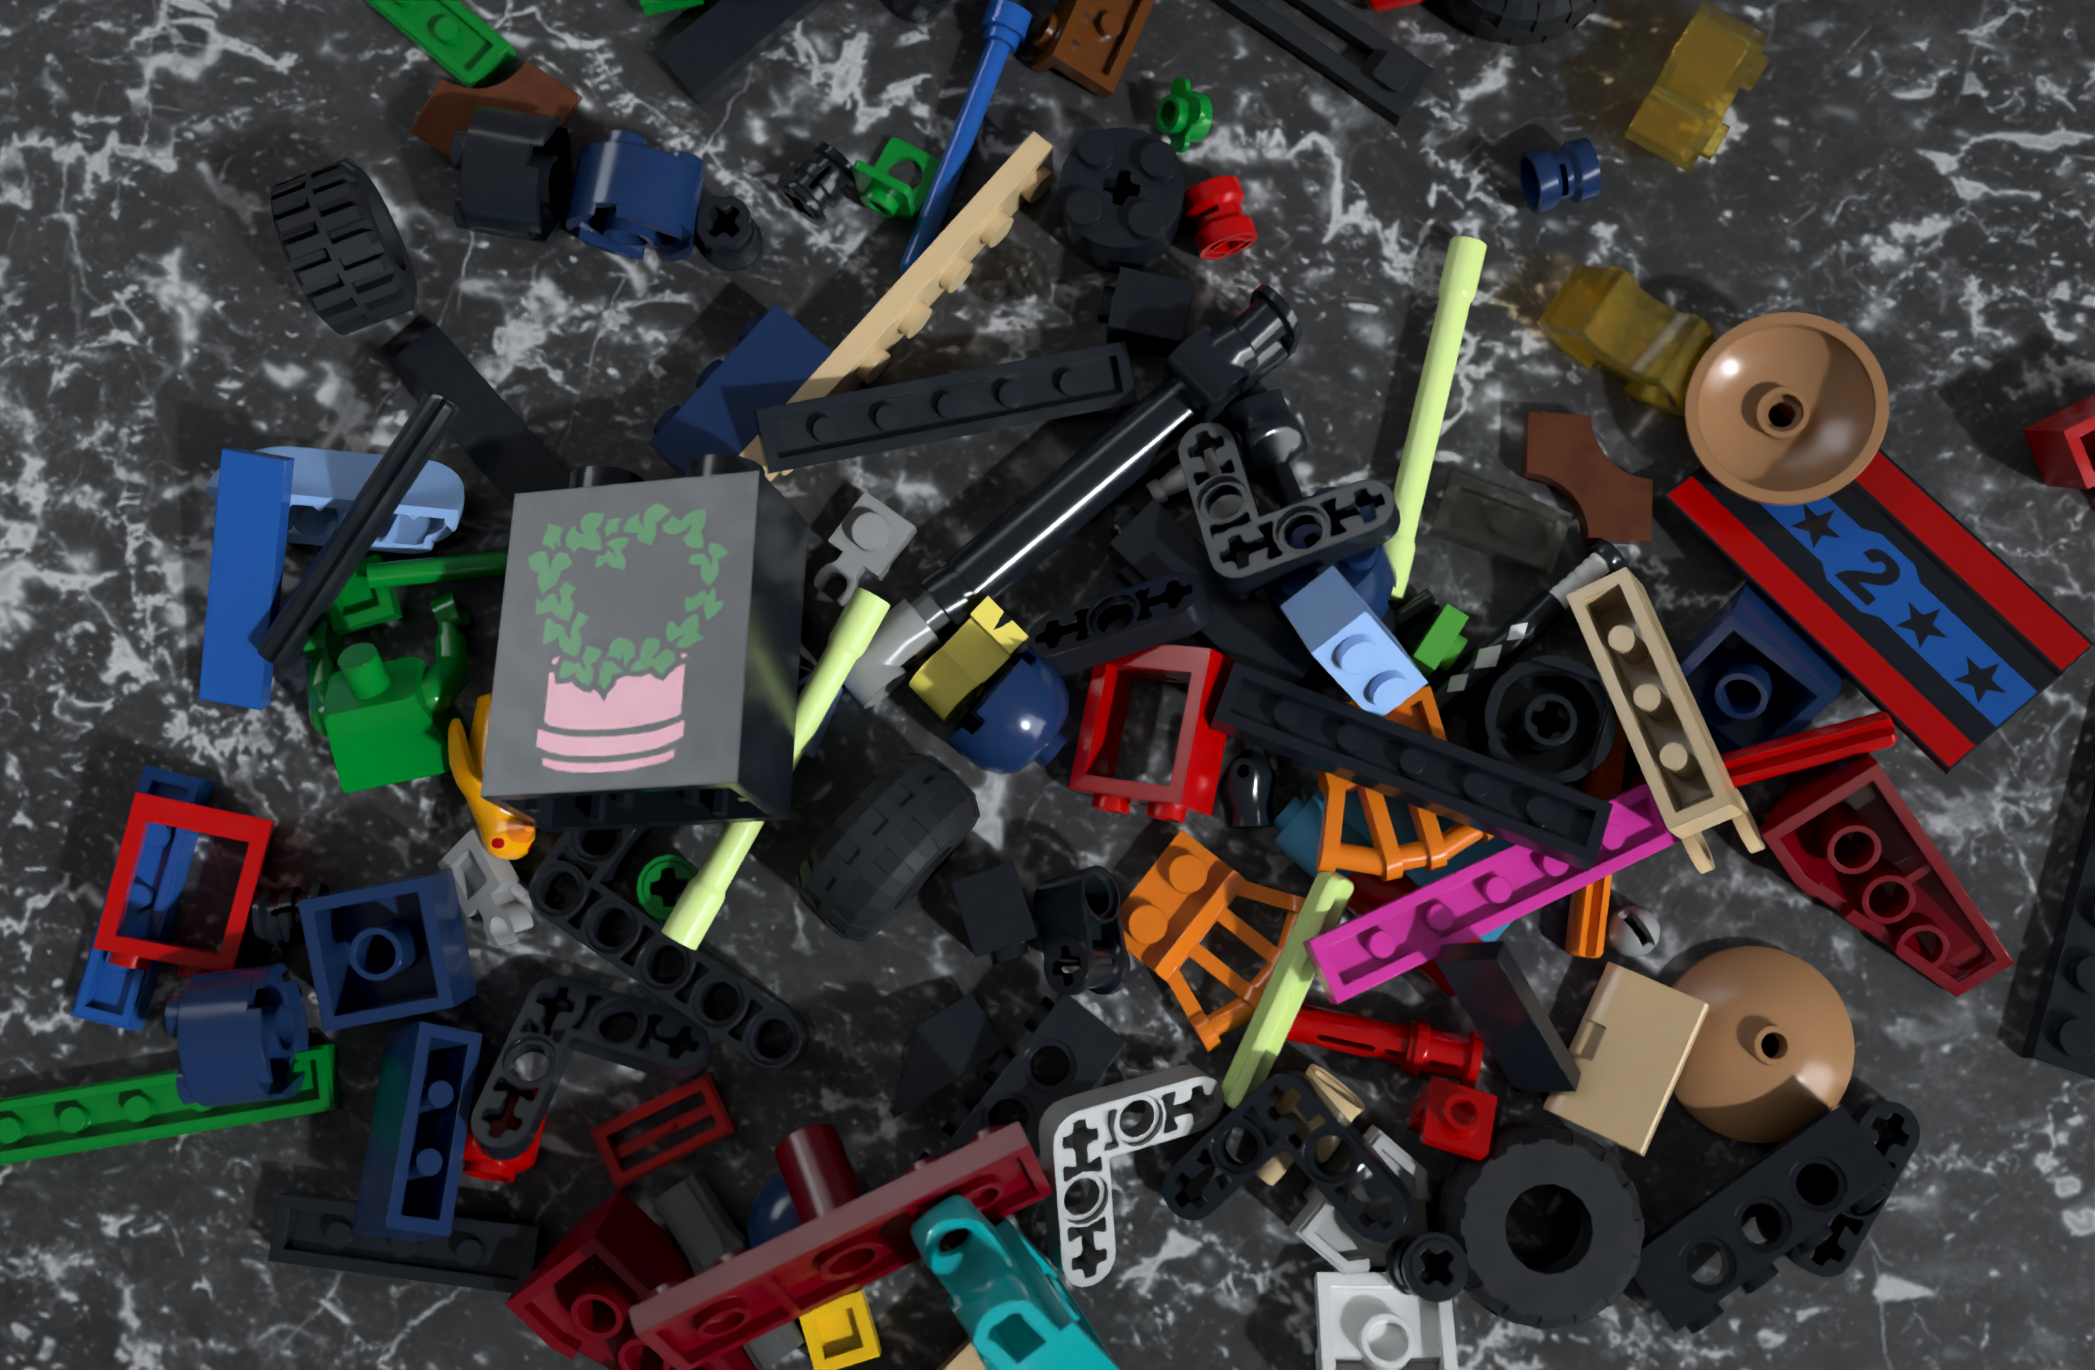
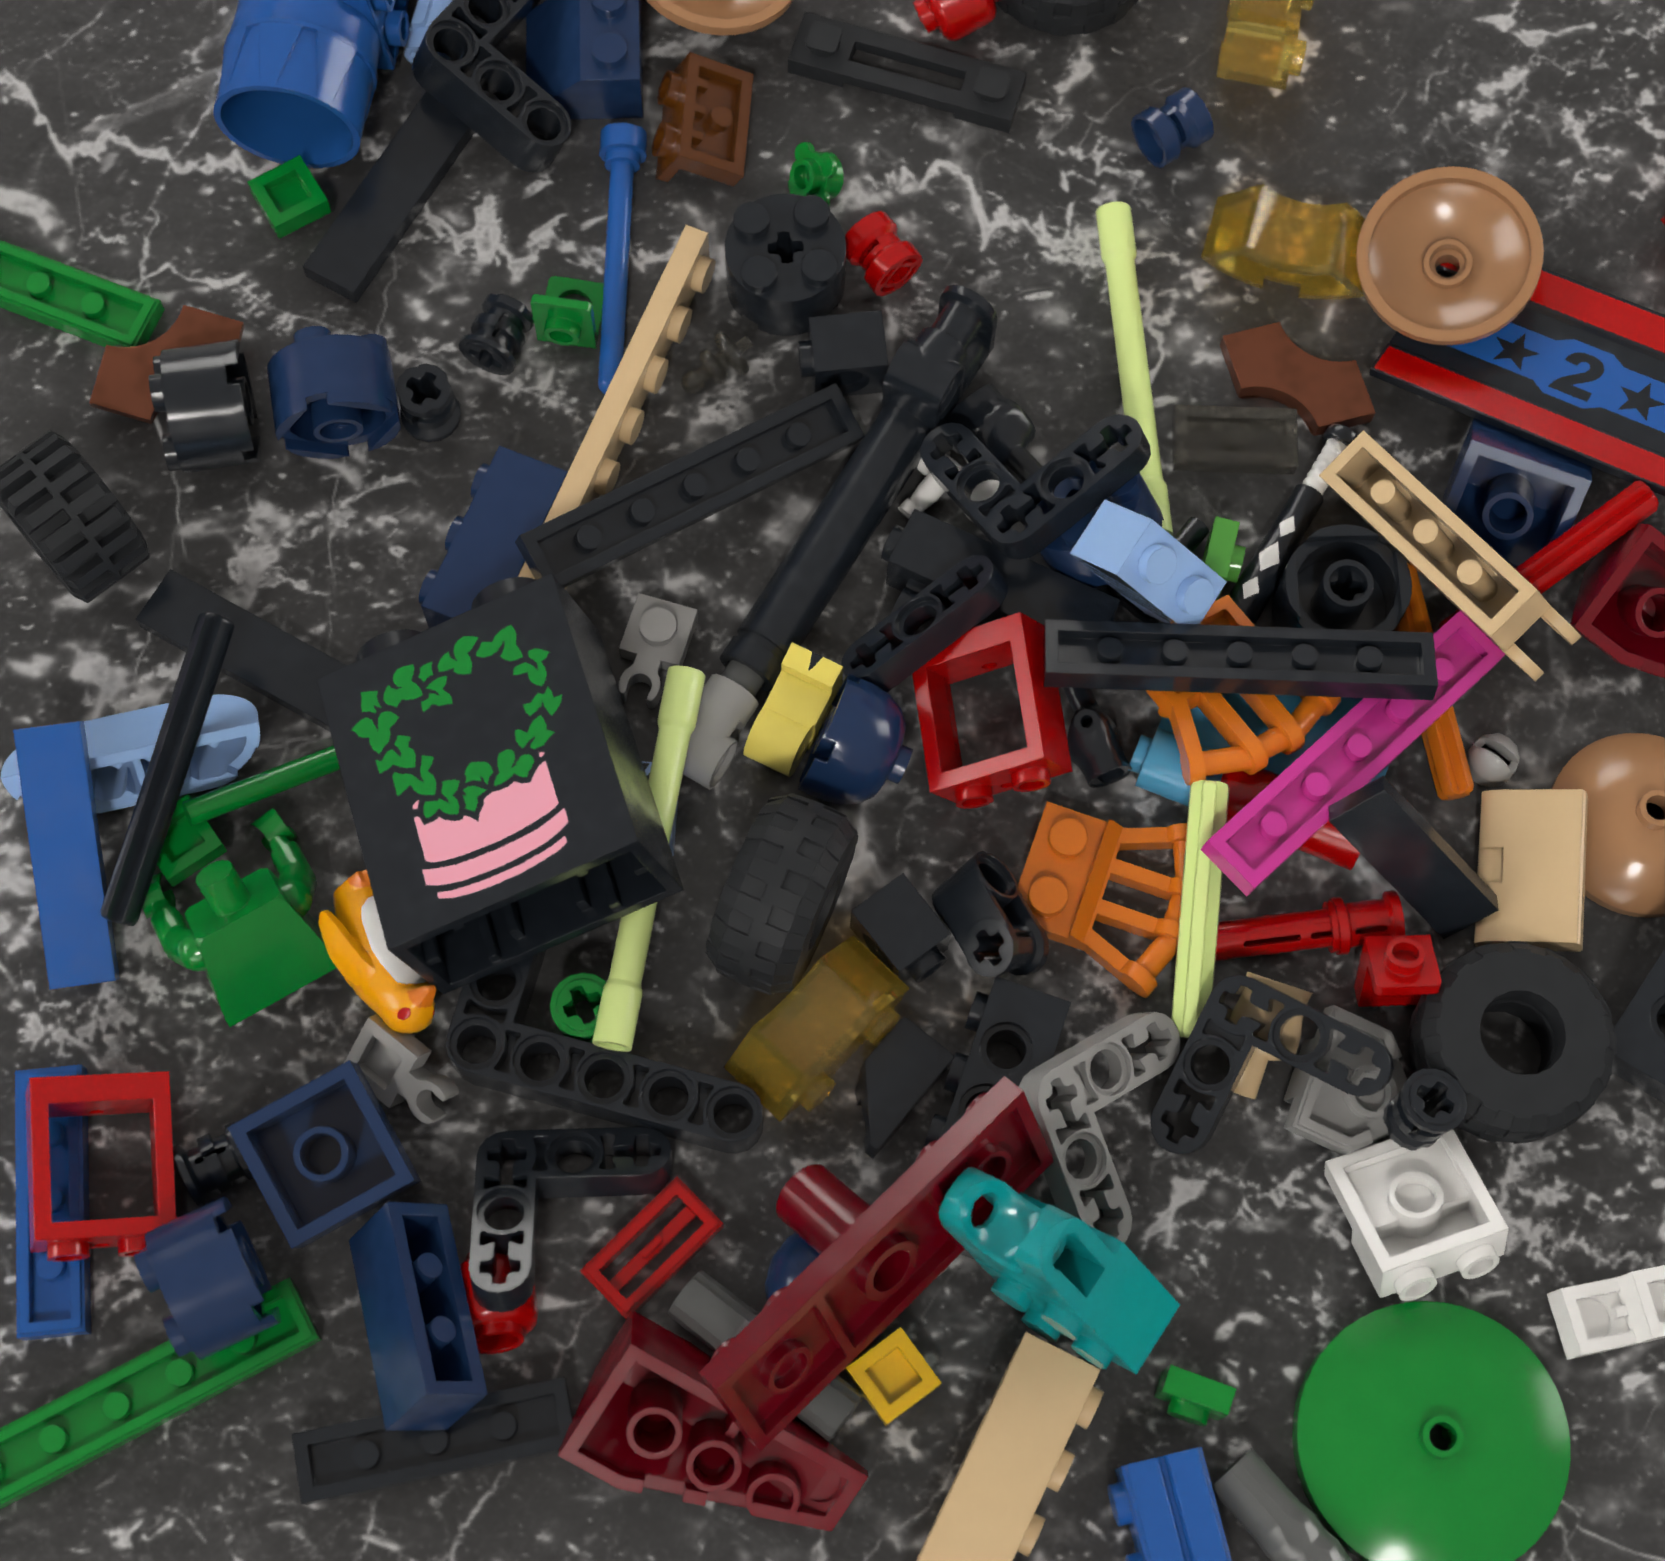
camera: 25 degrees left, 10 degrees down
none -> clear yellow brick [724,935,910,1122]

